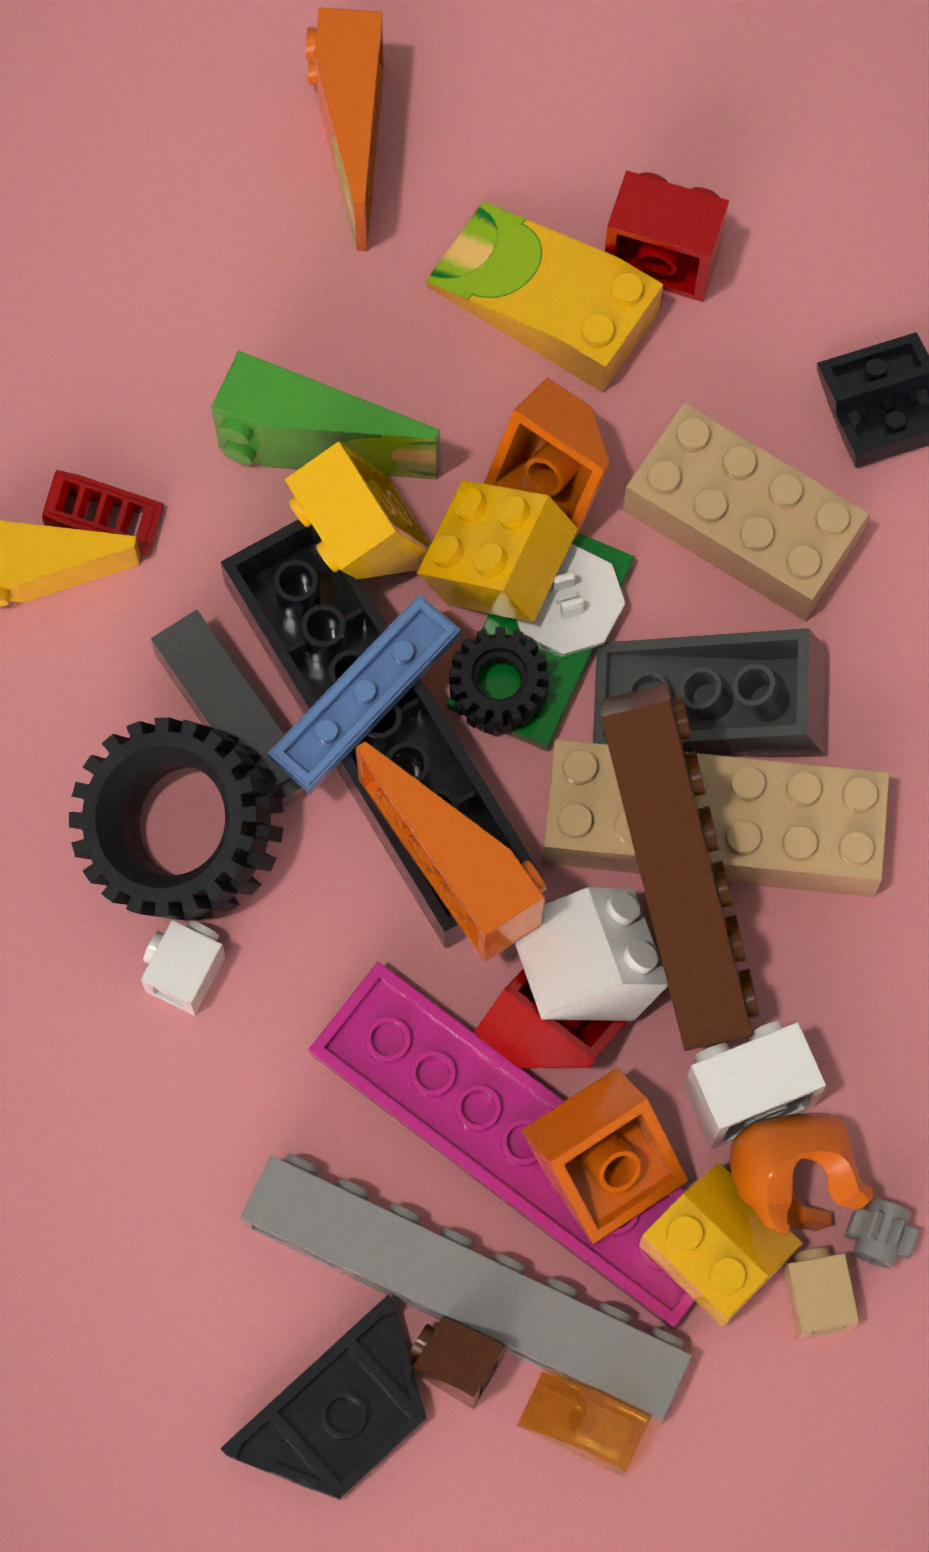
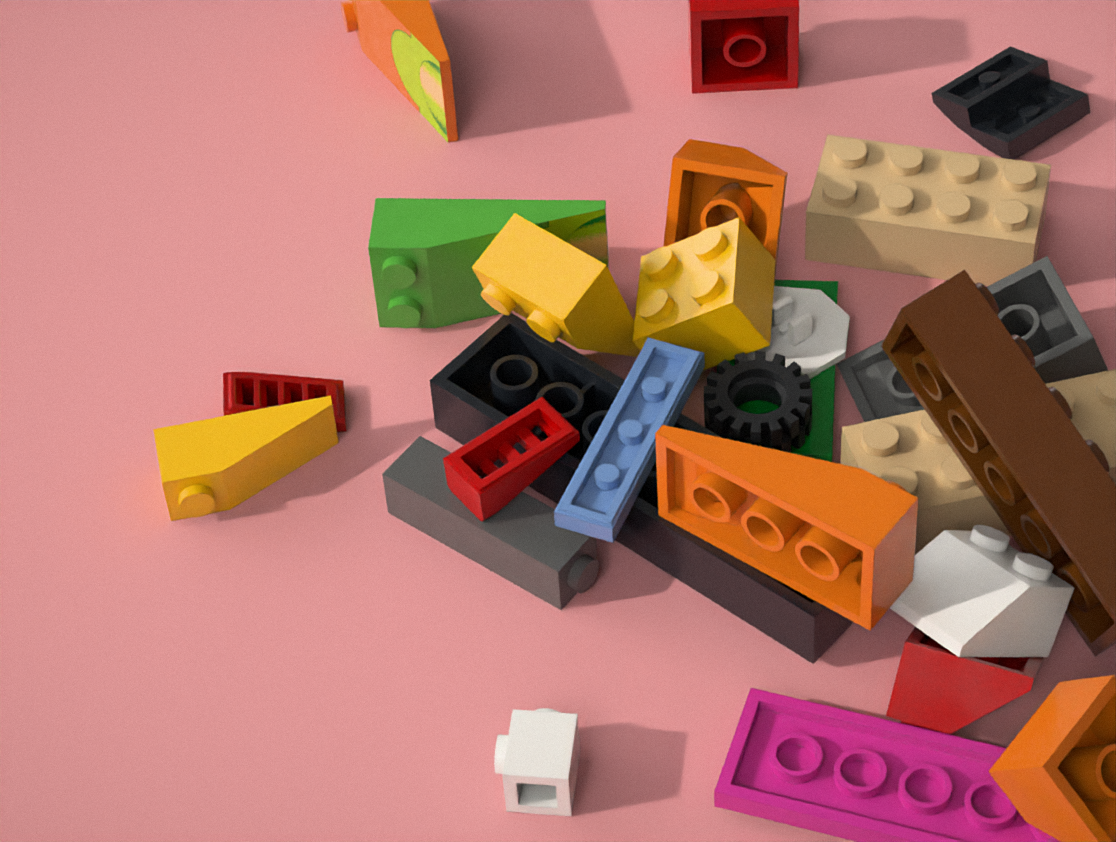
camera: 15 degrees left, 25 degrees down
black tyre [69,717,284,920] -> none
yellow slope [426,201,663,392] -> none
none -> red slope [443,397,580,522]

